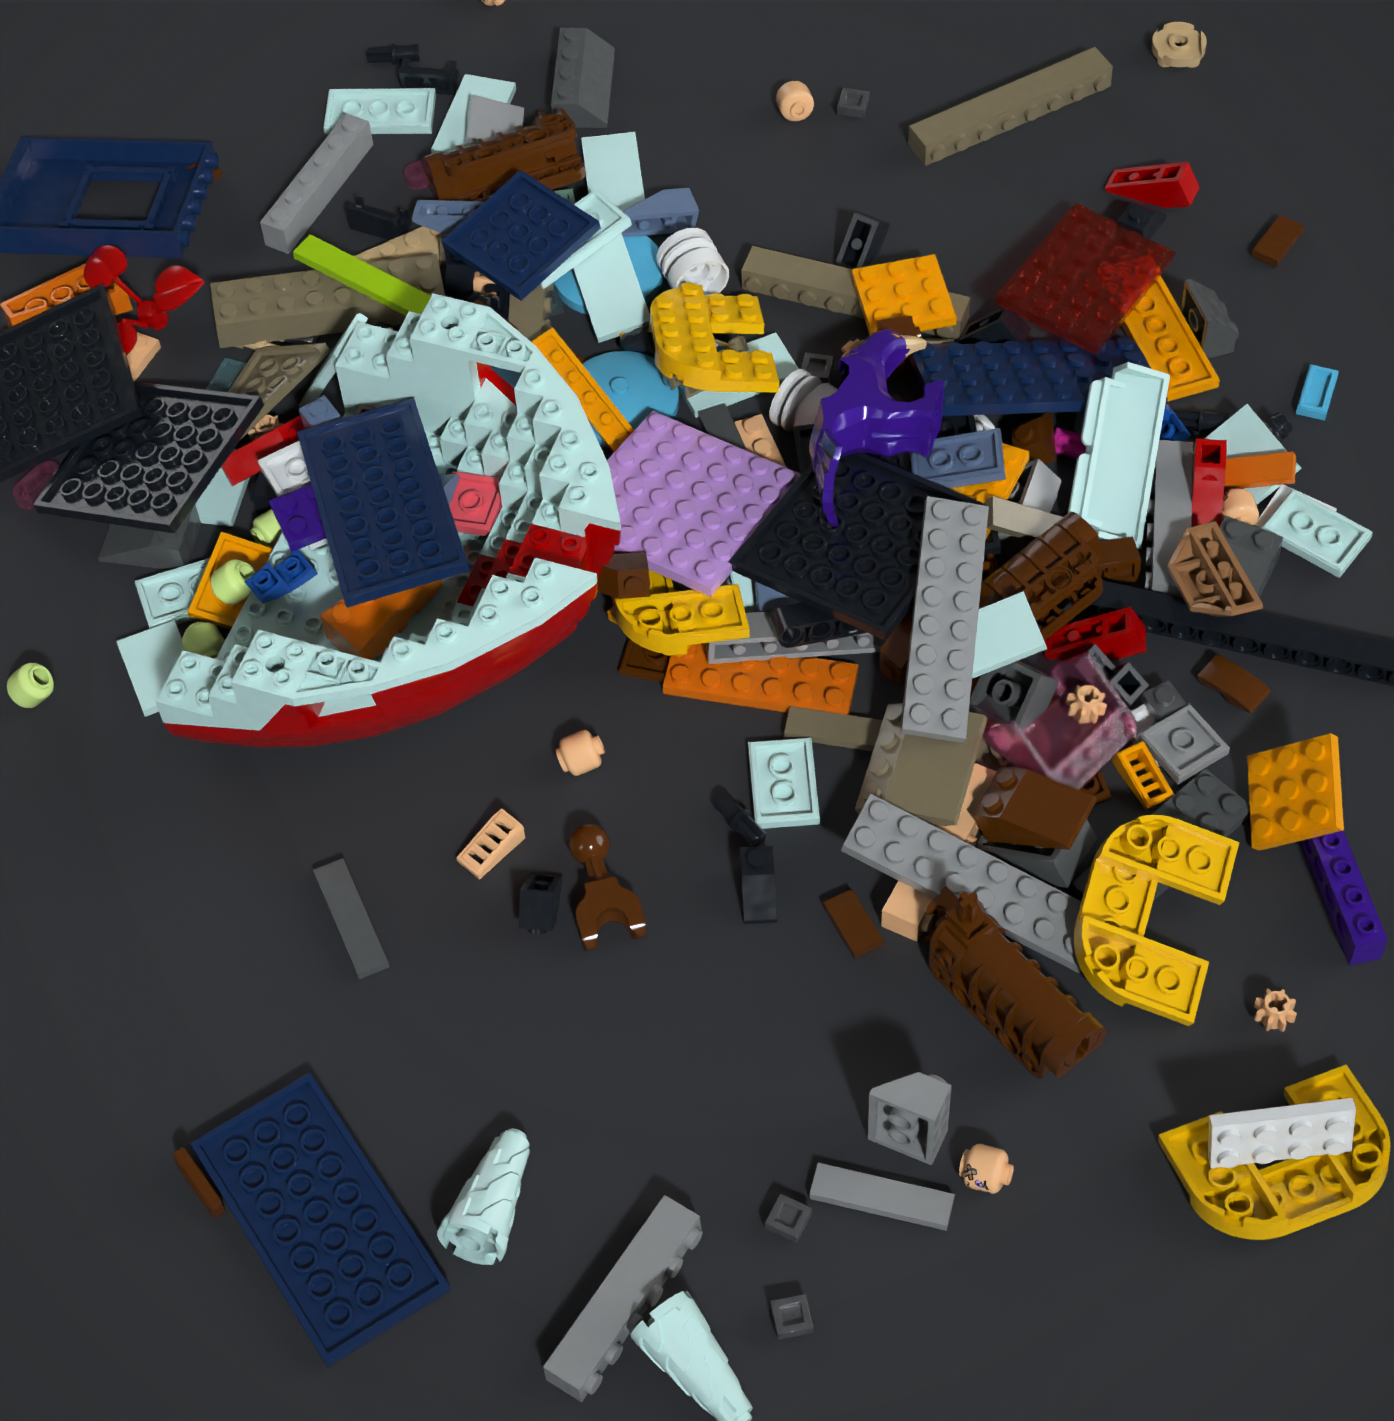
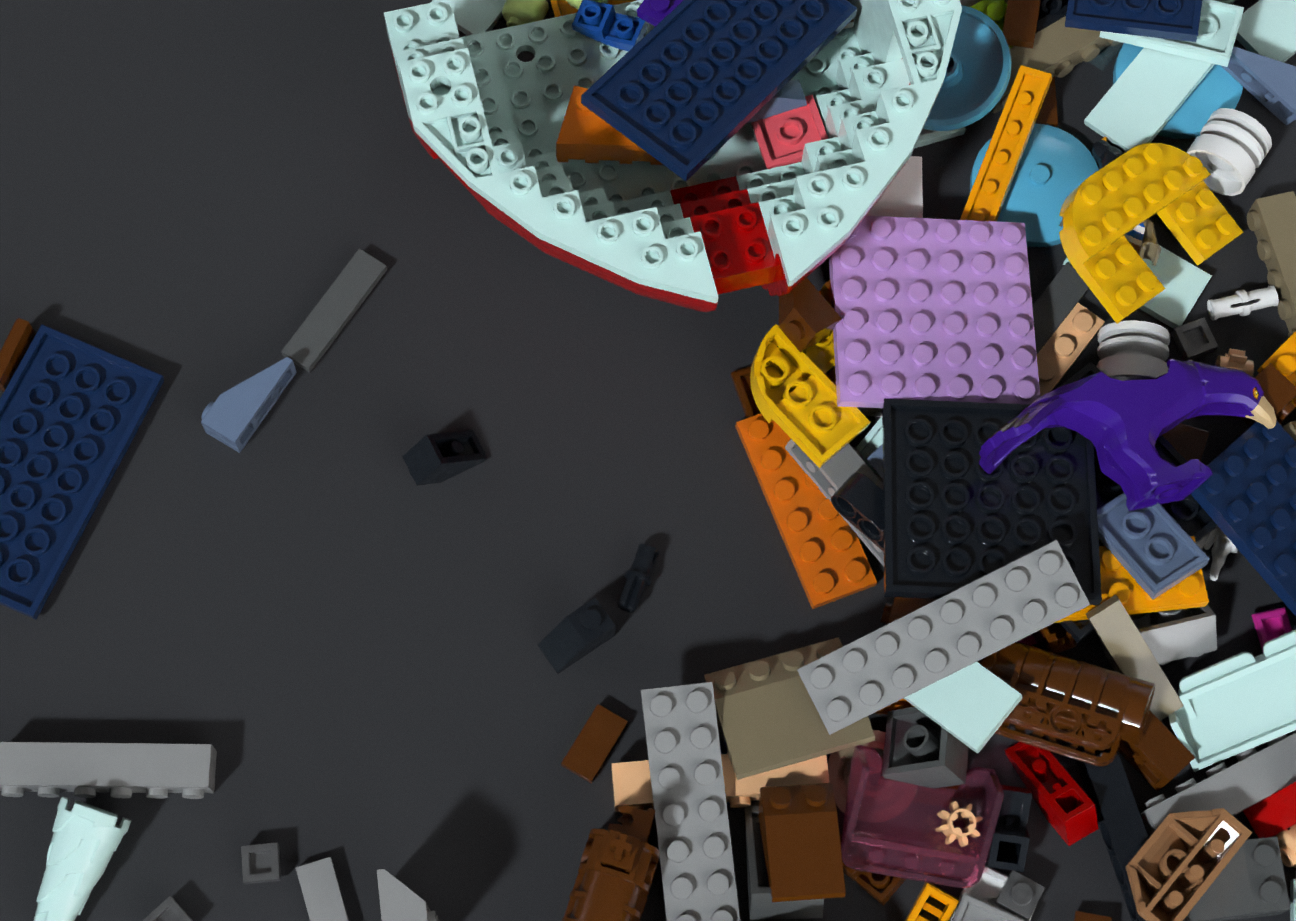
camera: 50 degrees right, 15 degrees up
light aqua cone [437,1128,530,1265] -> none
light nougat slope [456,808,525,880] -> none
light nougat head [556,730,605,776] -> none
reddish brown piece [568,824,647,951] -> none
light aqua tile [748,737,820,829] -> none
dark tan tile [784,706,883,752] -> none
reddish brown slope [1011,412,1057,465] -> none
none -> sand blue slope [201,357,297,453]
none -> white pin [1207,286,1279,320]

